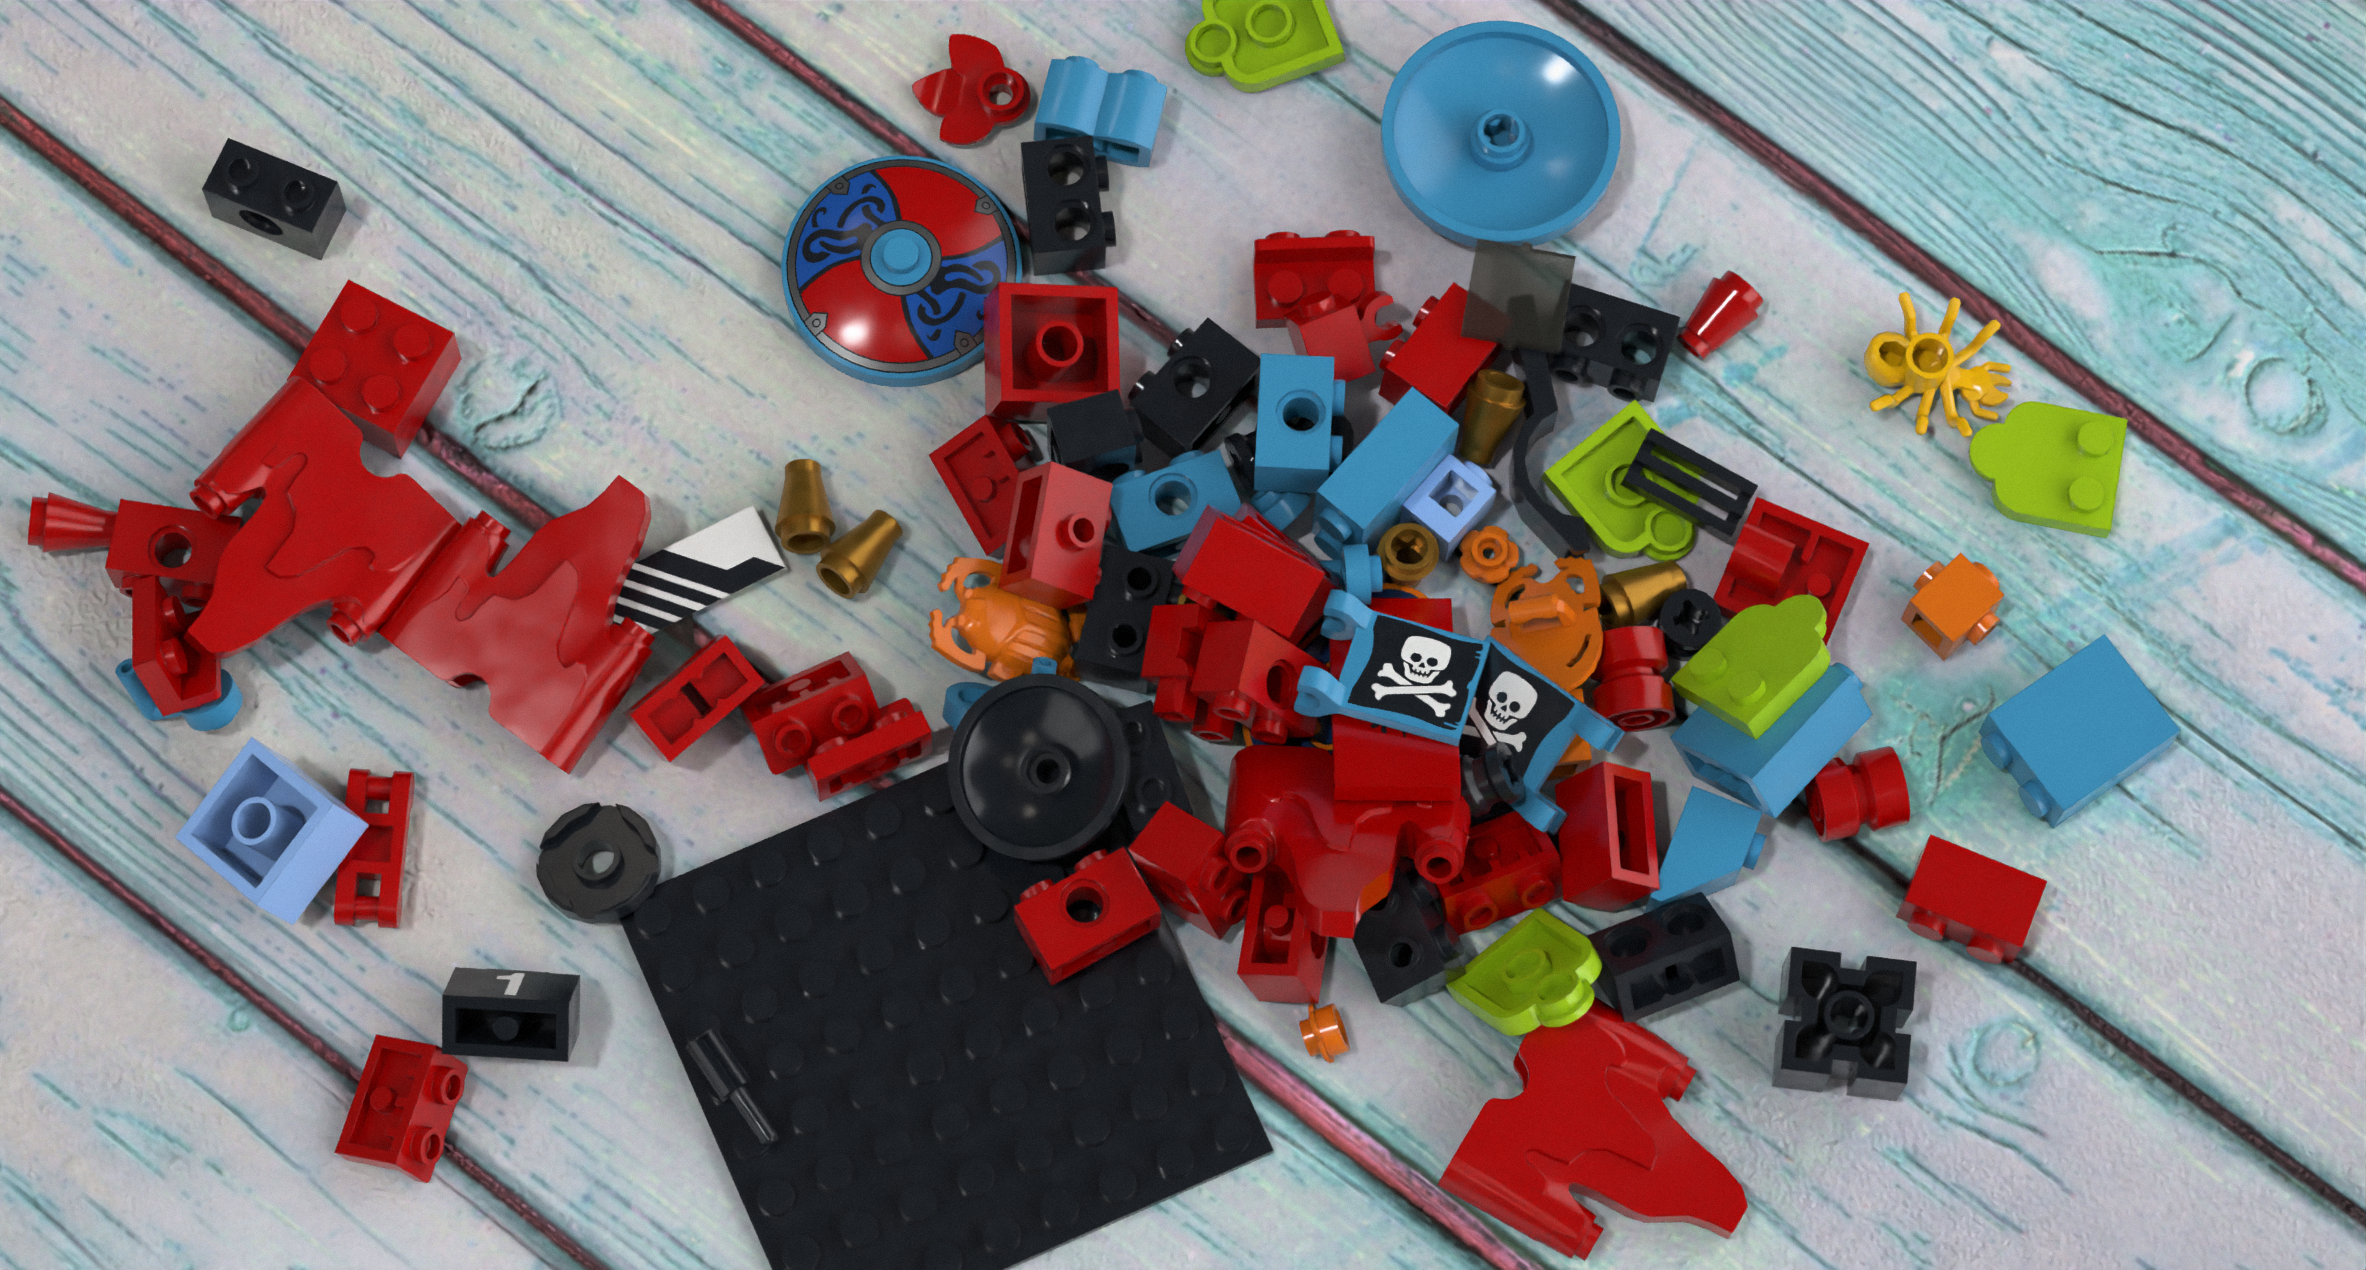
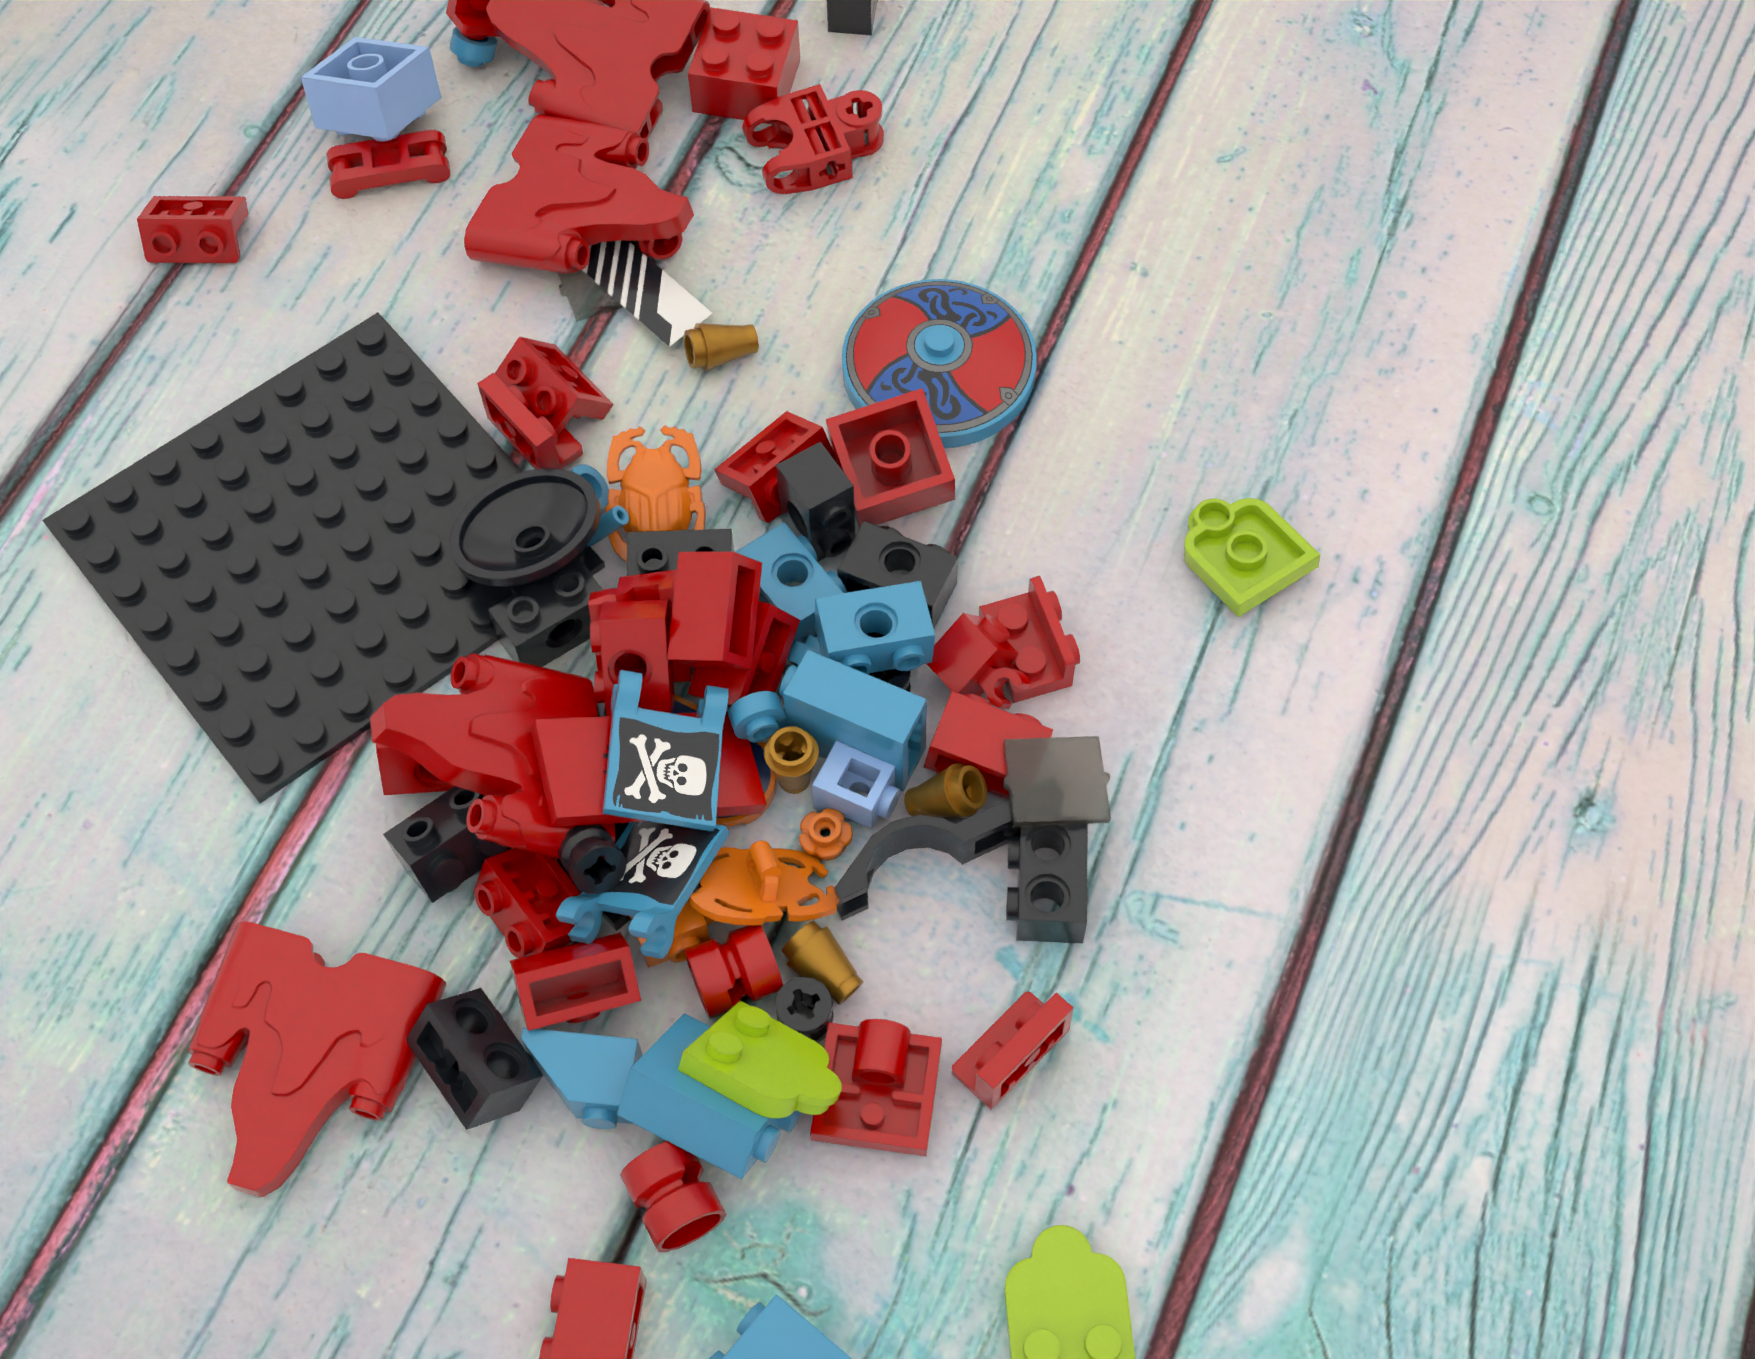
camera: 80 degrees right, 10 degrees down
black brick [442,967,580,1062] -> none
black tile [536,802,661,924] -> none
red brick [623,634,766,763] -> none
black axle [686,1028,778,1147] -> none
pearl gold cone [816,510,903,599] -> none
red plate [912,34,1031,145] -> none
red brick [998,461,1113,610] -> none
red brick [1014,847,1161,986] -> none
black brick [1021,135,1116,276] -> none
dark azure brick [1033,56,1167,167] -> none
red brick [1128,801,1252,940] -> none
orange plate [1299,1003,1350,1063] -> none
dark azure dish [1380,21,1621,250] -> none
lime plate [1446,907,1602,1036] -> none
lime plate [1541,400,1700,563] -> none
black tile [1620,428,1758,542] -> none
red cone [1676,270,1764,361] -> none
black brick [1772,947,1917,1101] -> none
yellow animal [1864,292,2012,437] -> none
orange brick [1901,553,2004,661] -> none
none -> red piece [742,84,884,194]
none -> red bracket [952,992,1074,1110]

